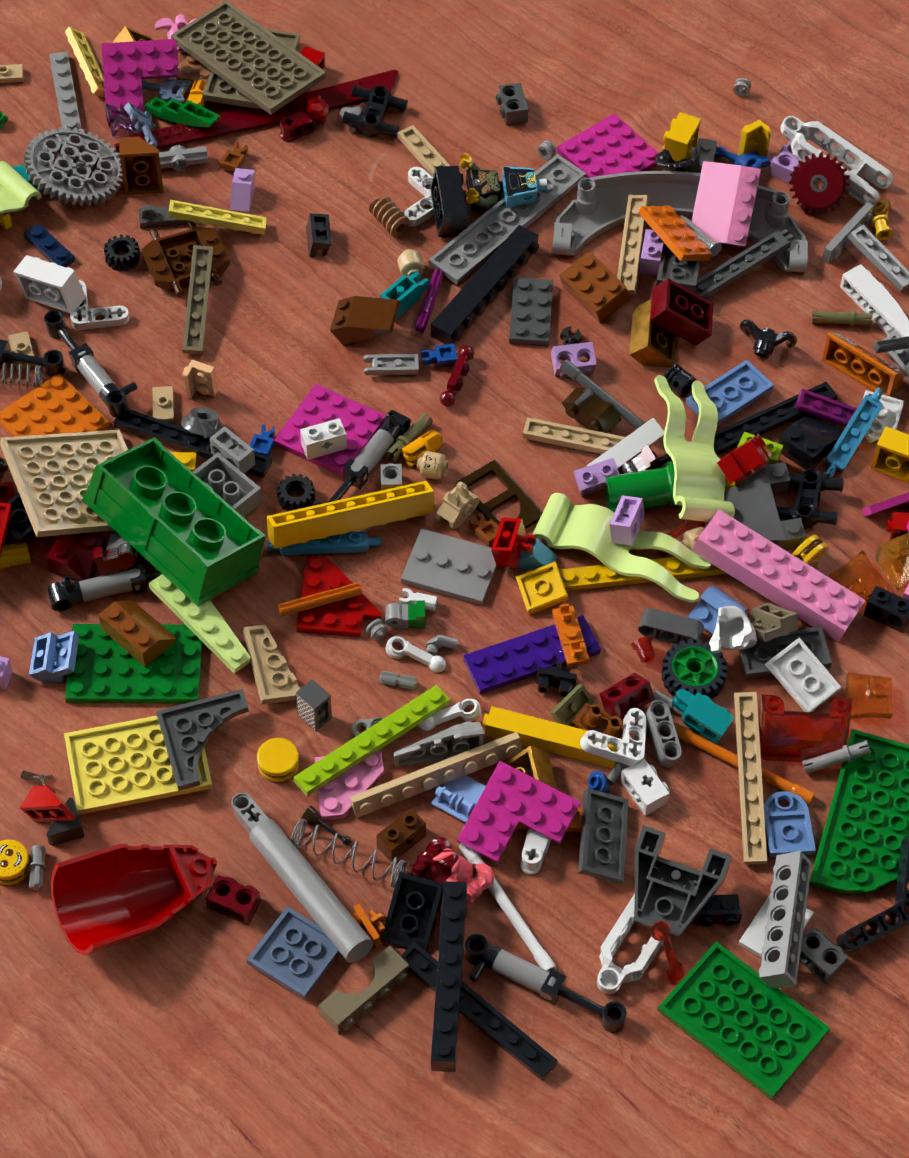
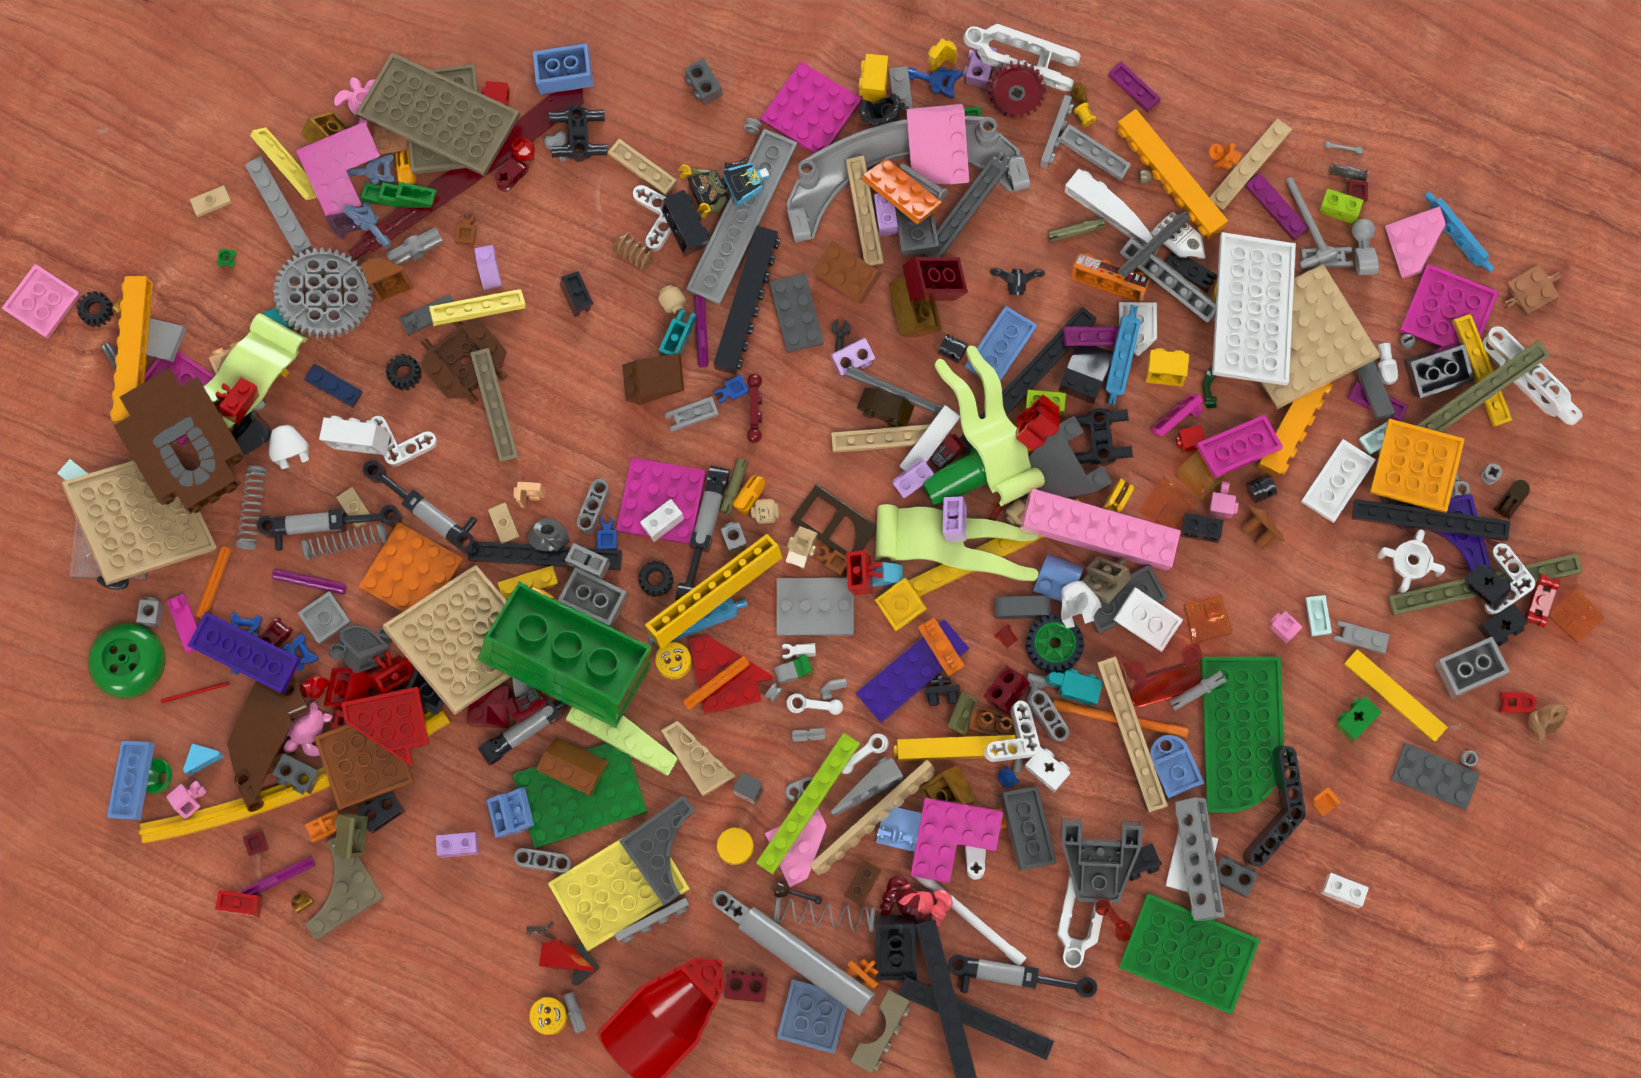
camera: 10 degrees left, 20 degrees up
none -> light grey beam [514,848,572,874]
none -> medium blue brick [533,43,594,95]
none -> light grey beam [577,479,610,535]
none -> light grey plate [614,898,690,943]
none -> yellow head [655,642,692,680]

